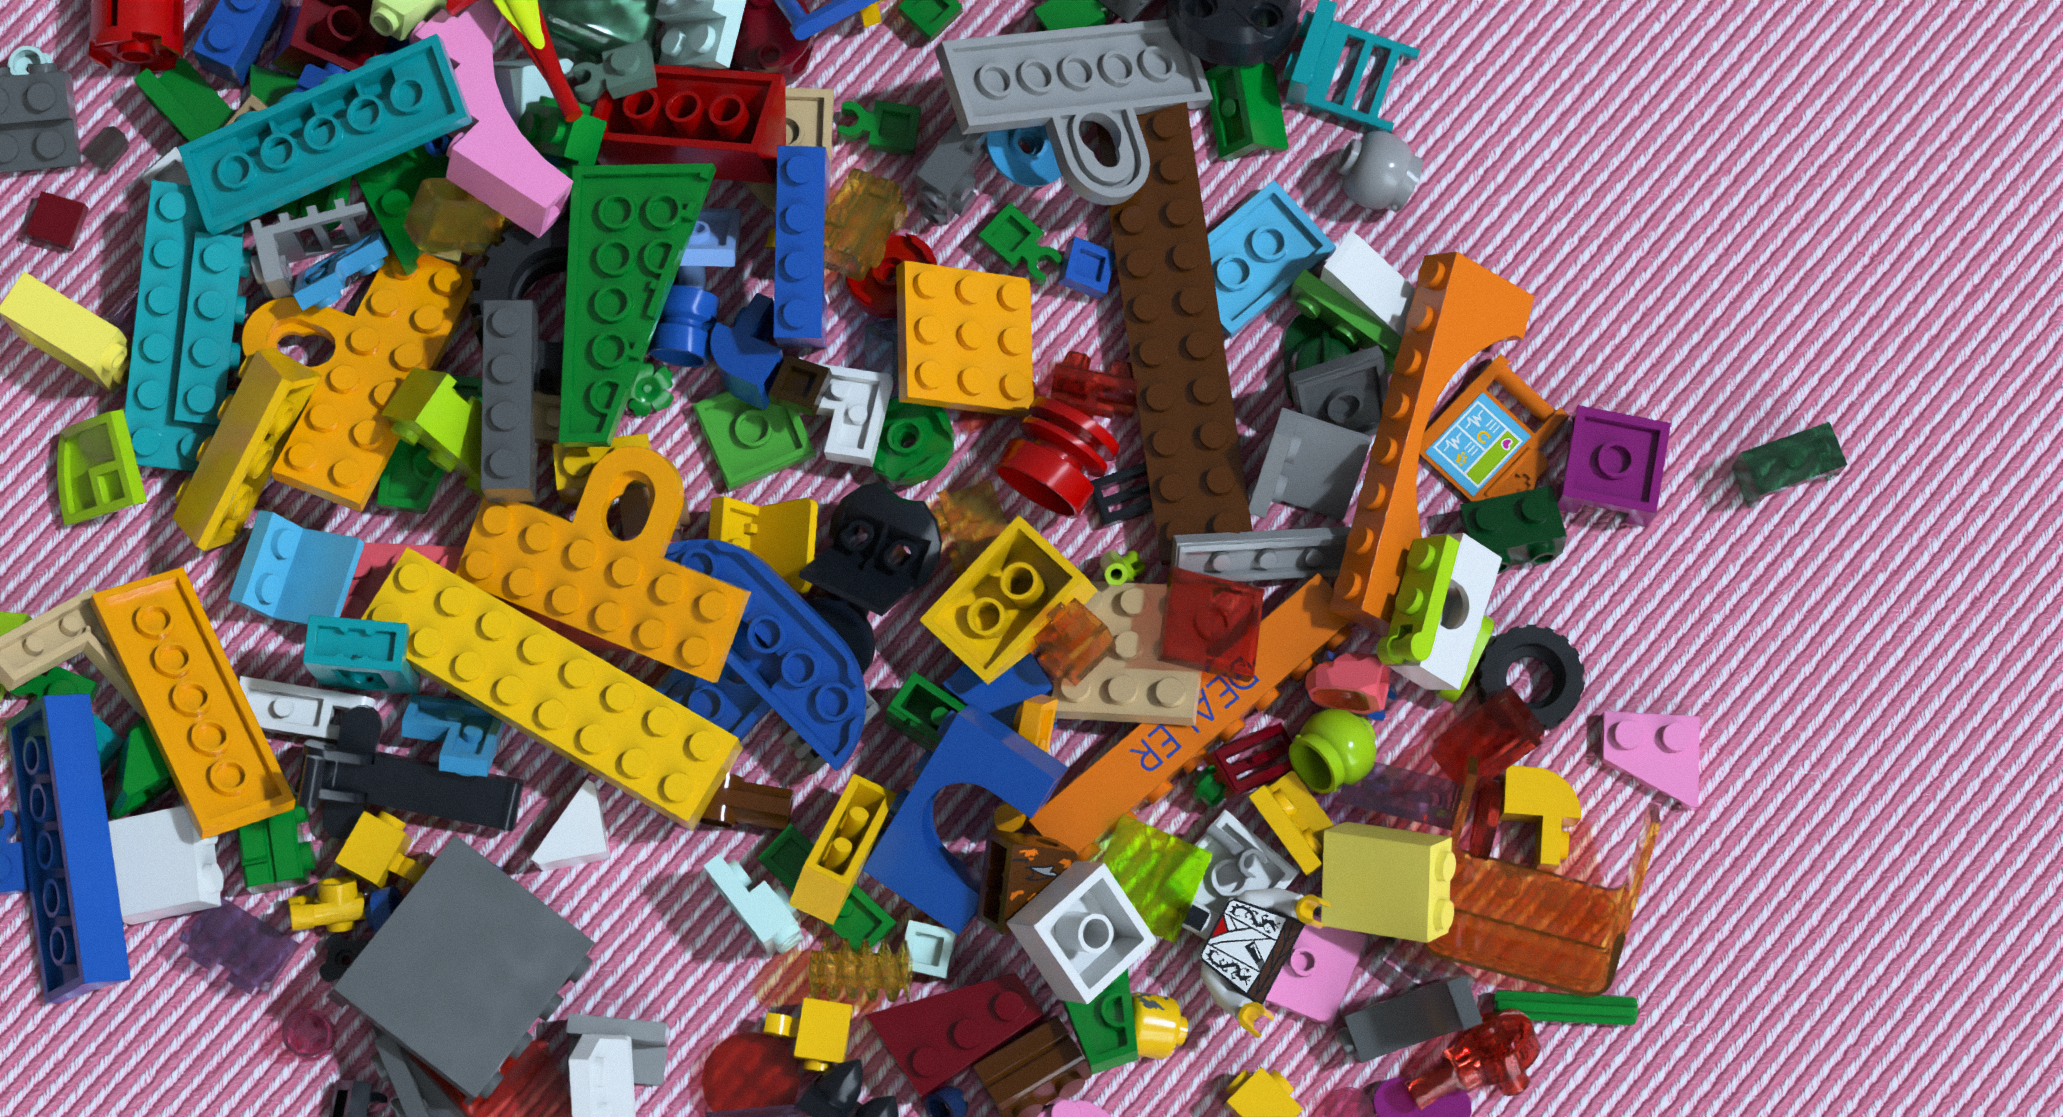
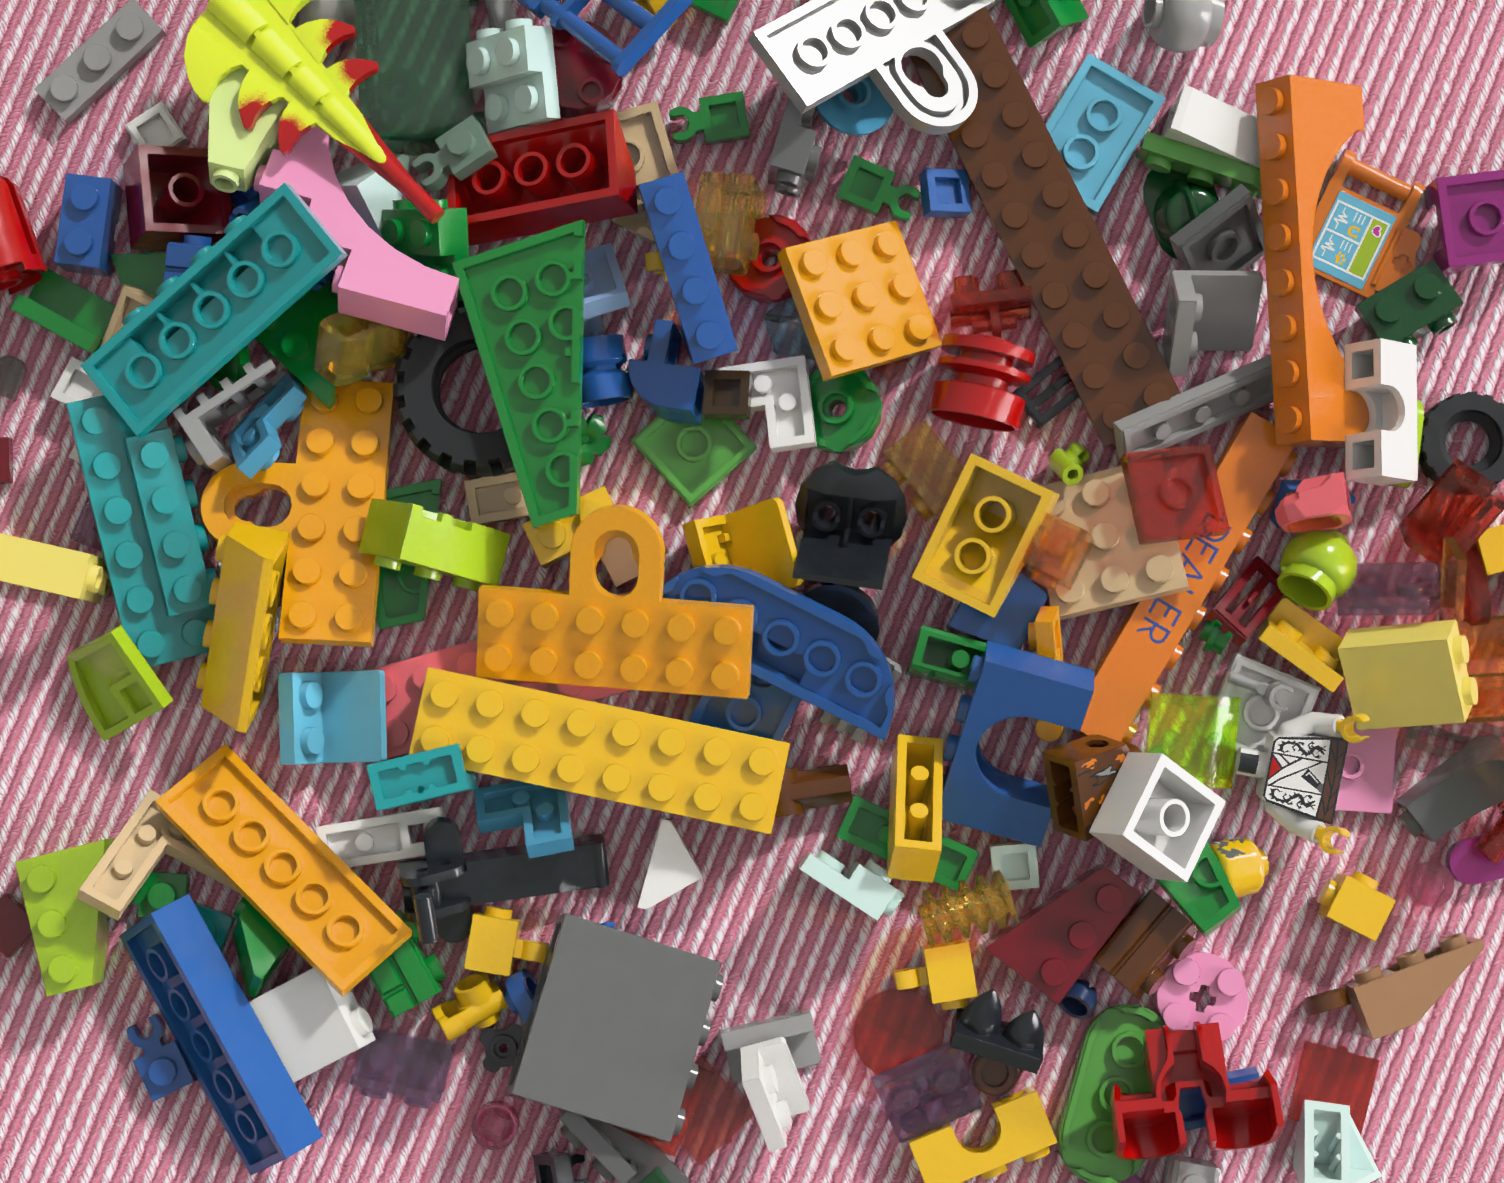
camera: 20 degrees left, 10 degrees up
dark grey arch [481,300,539,502] -> none
lime plate [1377,534,1460,665] -> none

